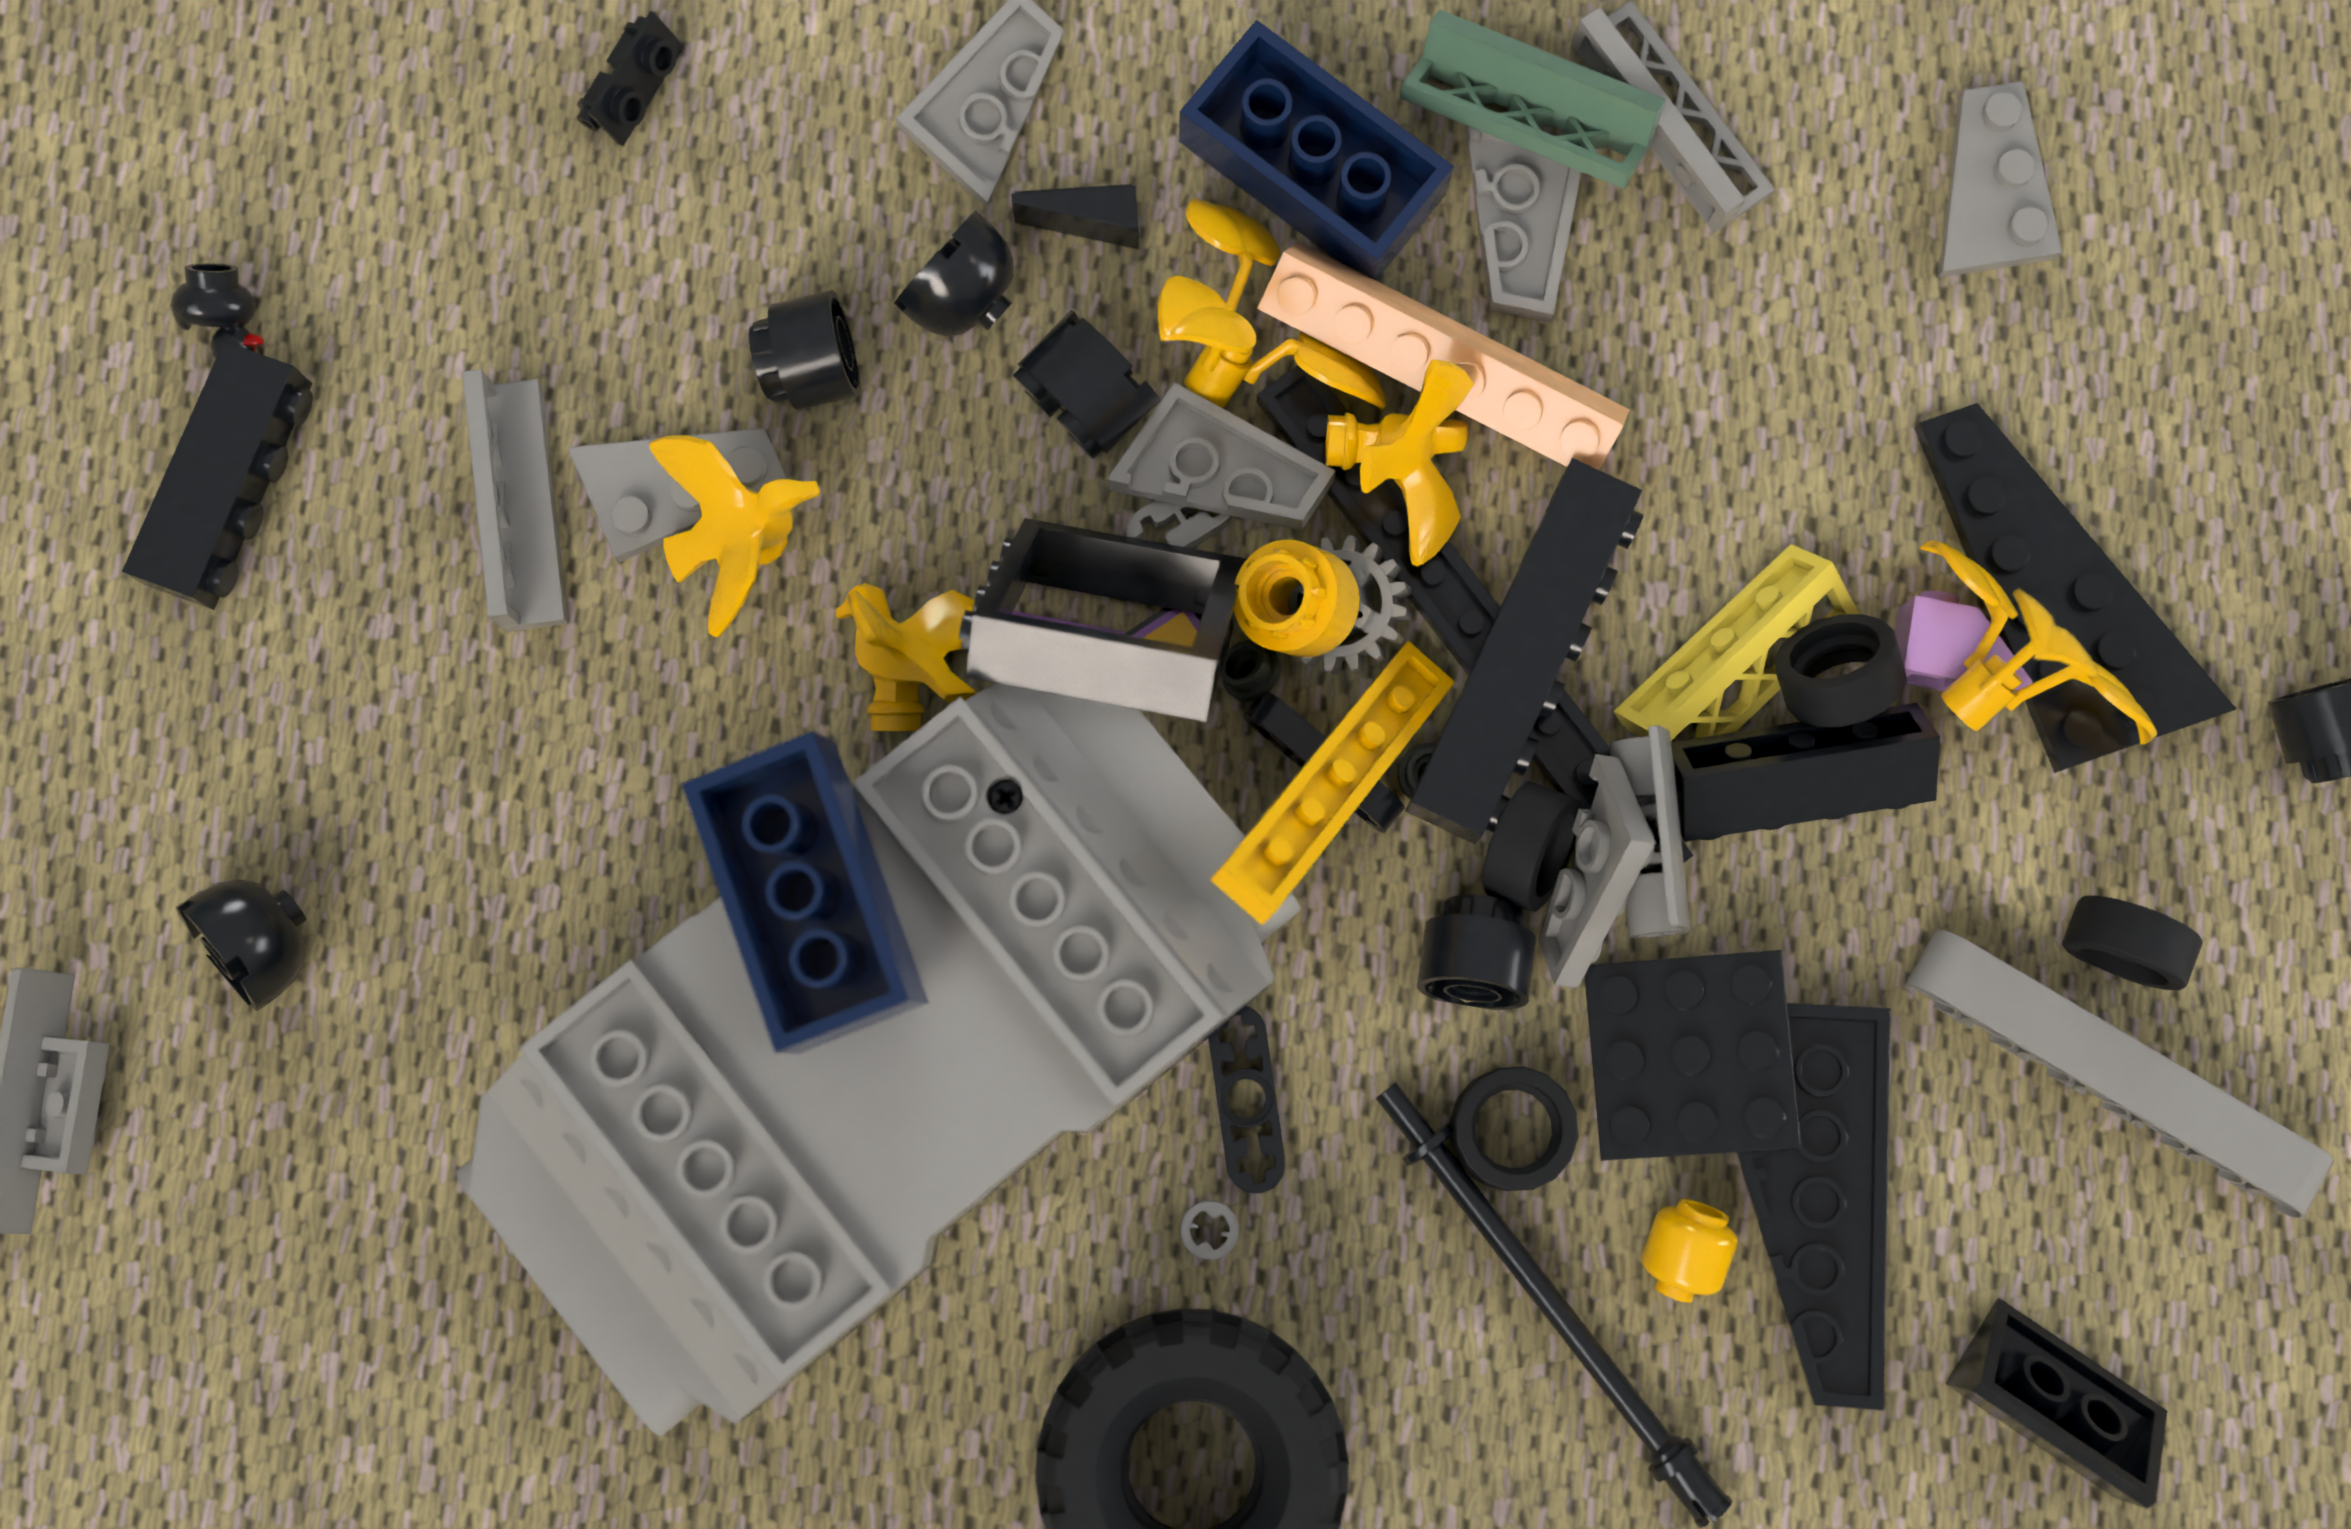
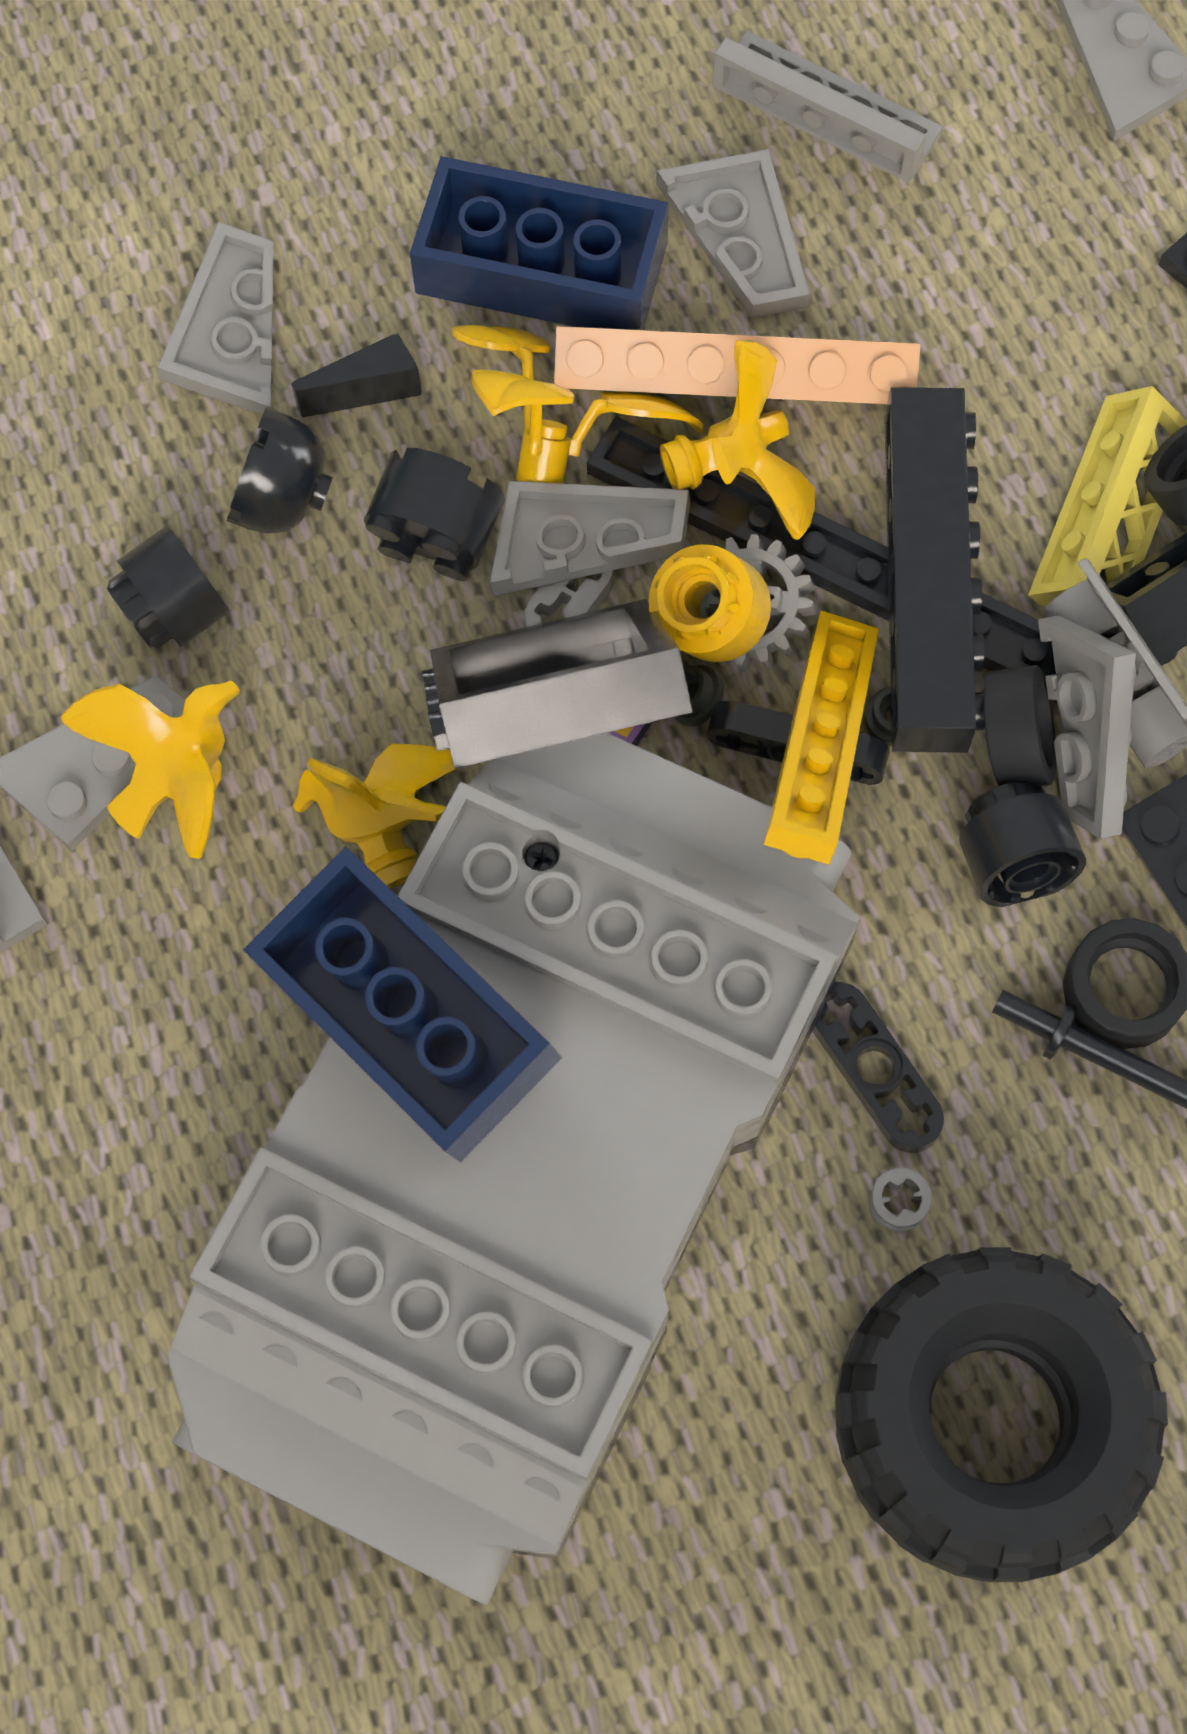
camera: 20 degrees left, 10 degrees down
sand green fence [1399,9,1666,189] -> none

